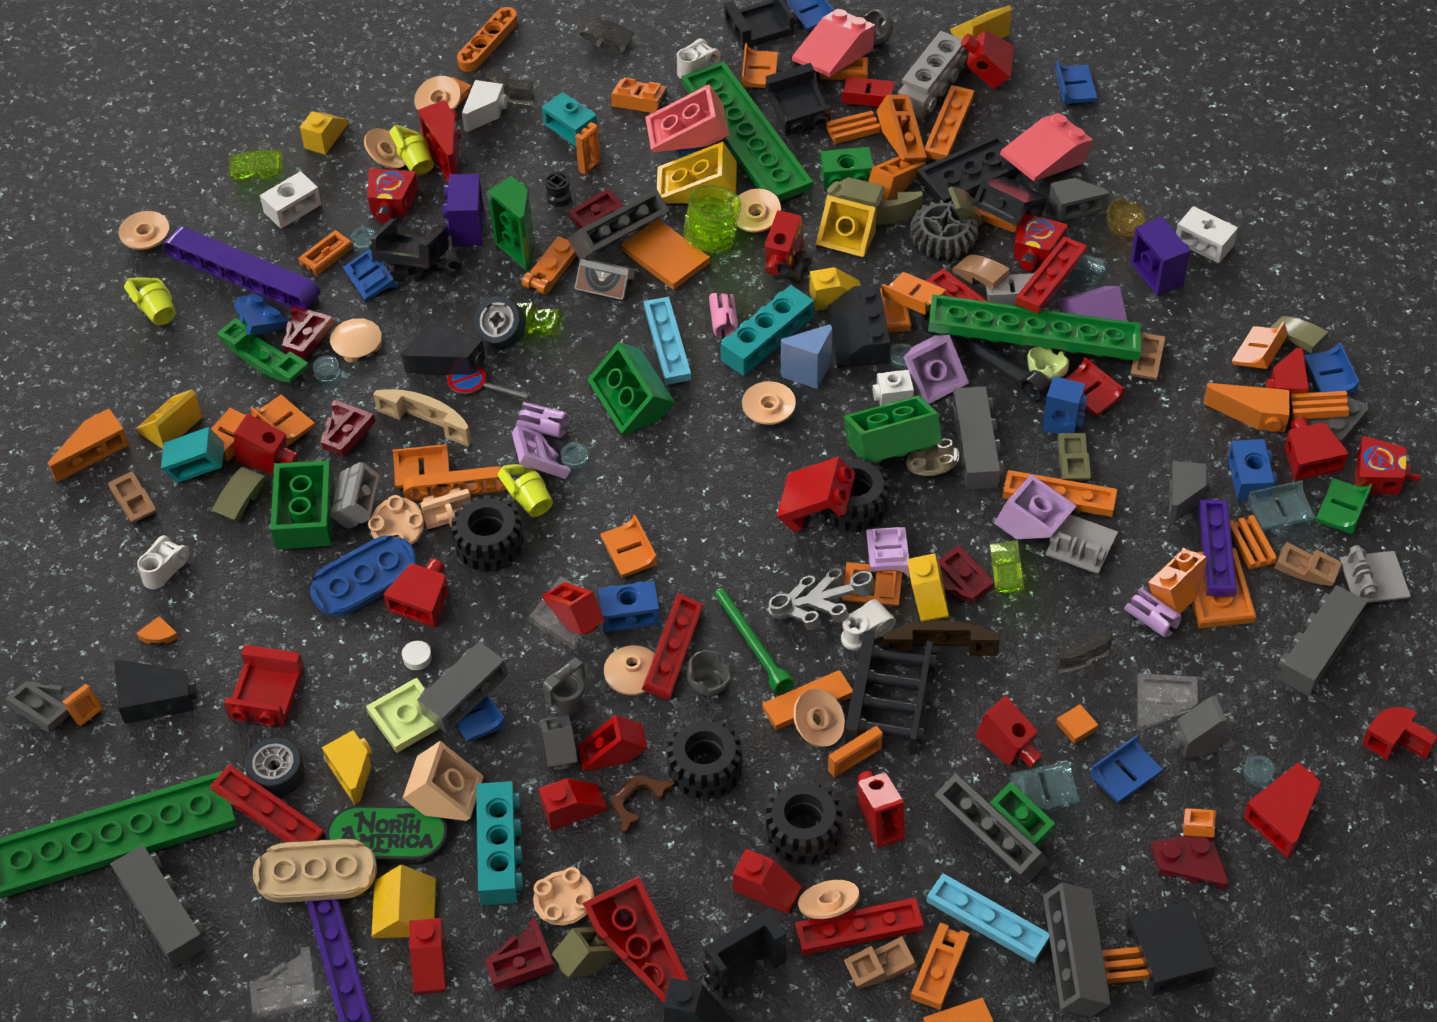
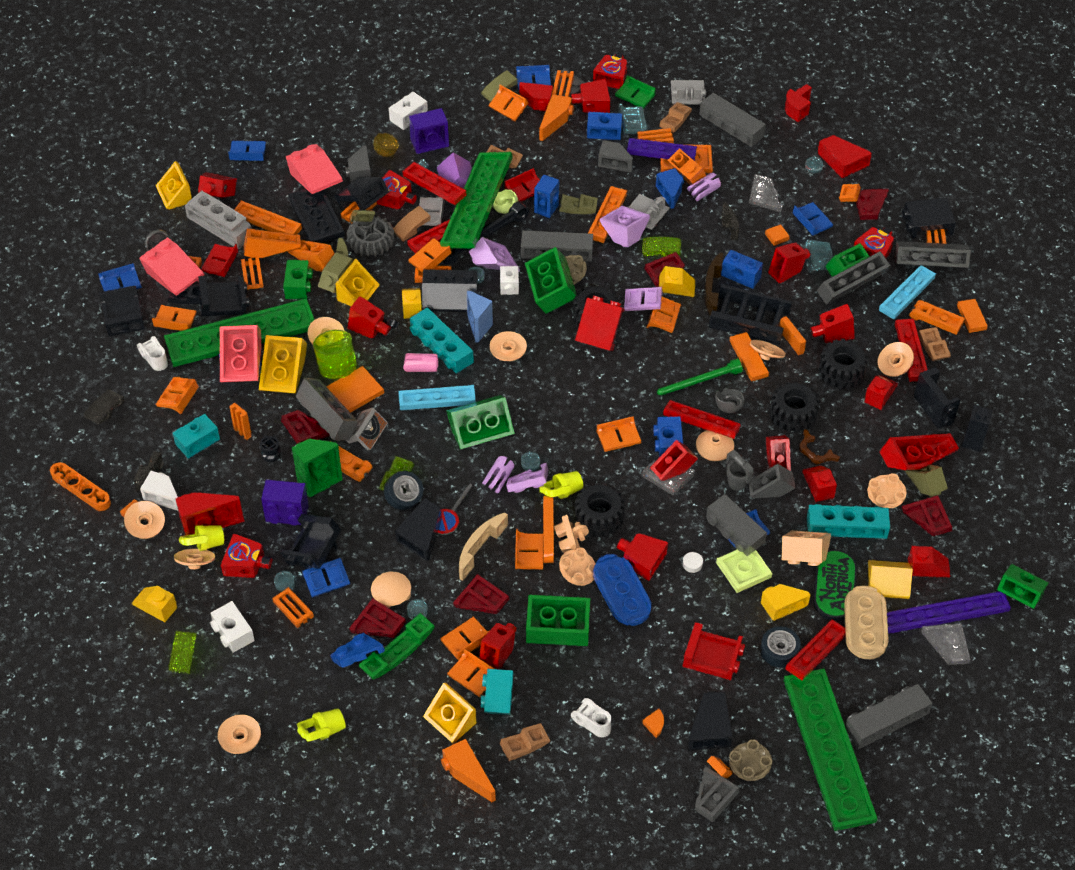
camera: 85 degrees left, 0 degrees up
dark purple beam [163,226,321,309] -> none
olive slope [212,467,267,523] -> none
light grey brick [330,462,380,529] -> none
dark grey plant [768,568,875,630] -> none
white piece [841,599,896,650] -> none
dark grey slope [1172,696,1227,759] -> none
none -> blue slope [656,168,684,209]
none -> blue brick [721,250,763,289]
none -> dark tan dish [729,739,772,781]
none -> red torso [854,227,894,260]

